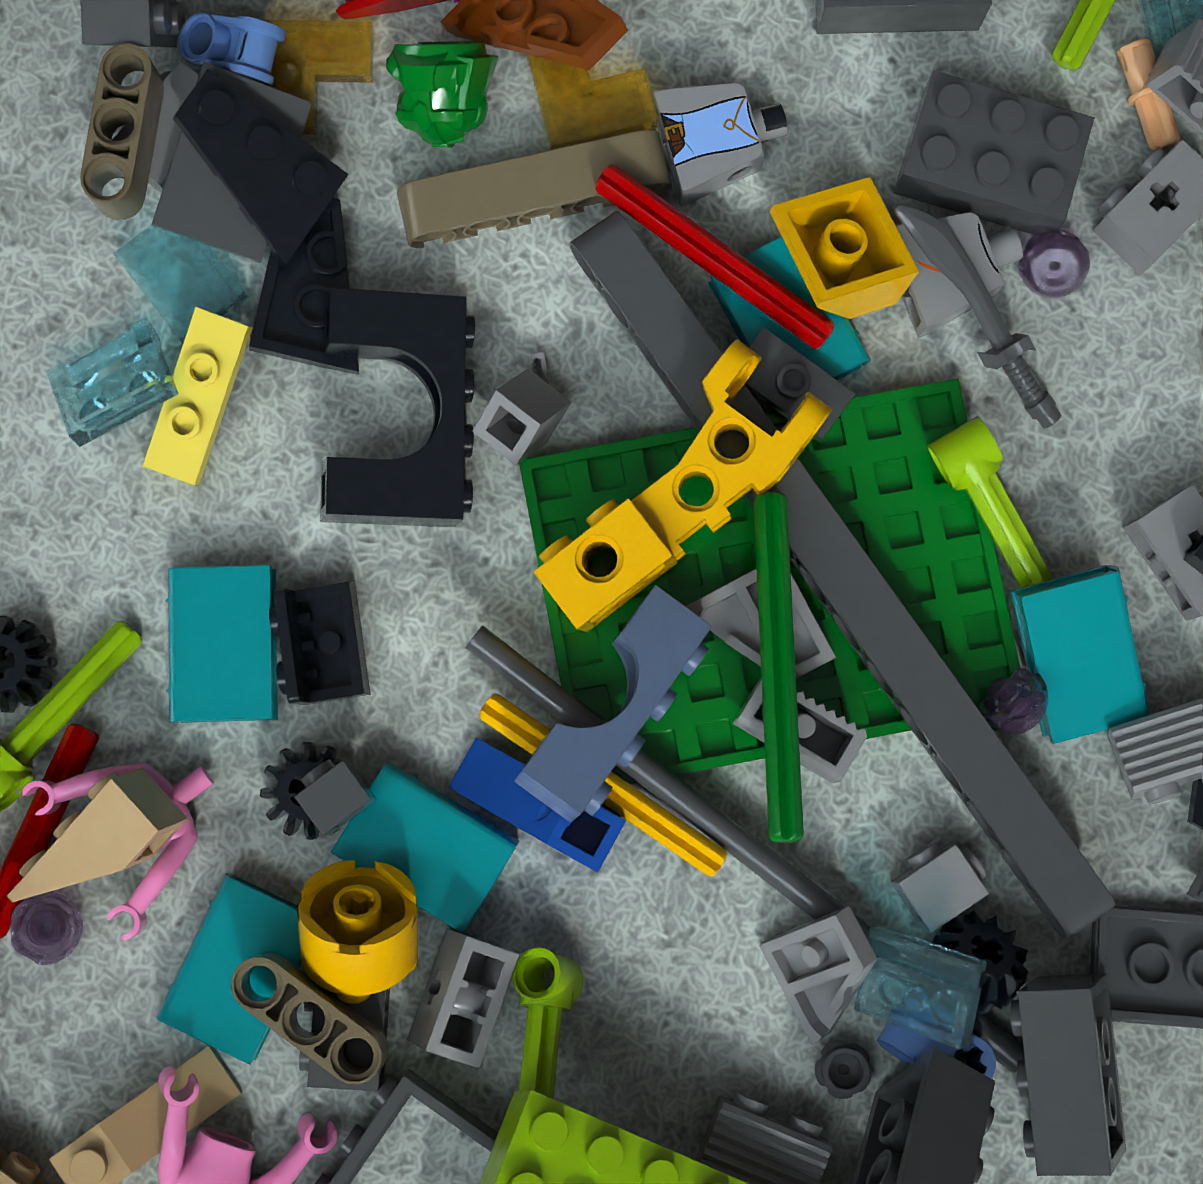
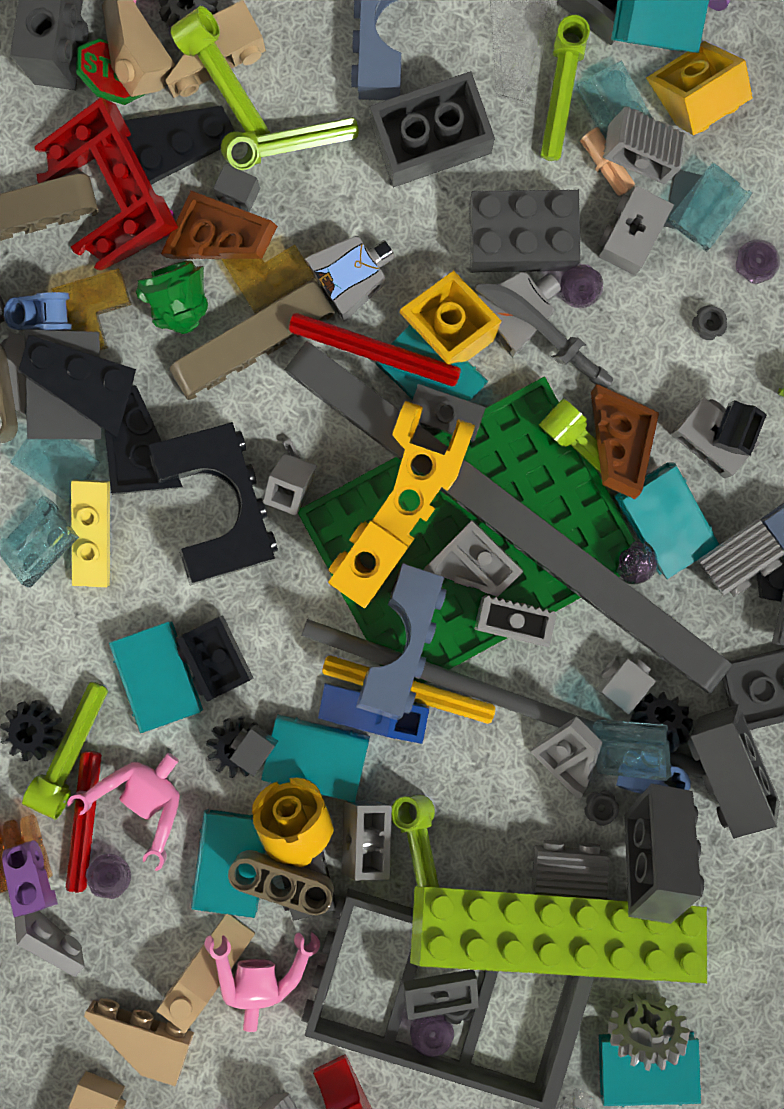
camera: 15 degrees left, 5 degrees up
tan slope [7,768,188,902] -> none
green axle [754,492,804,843] -> none
none -> dark orange wing [591,384,659,499]

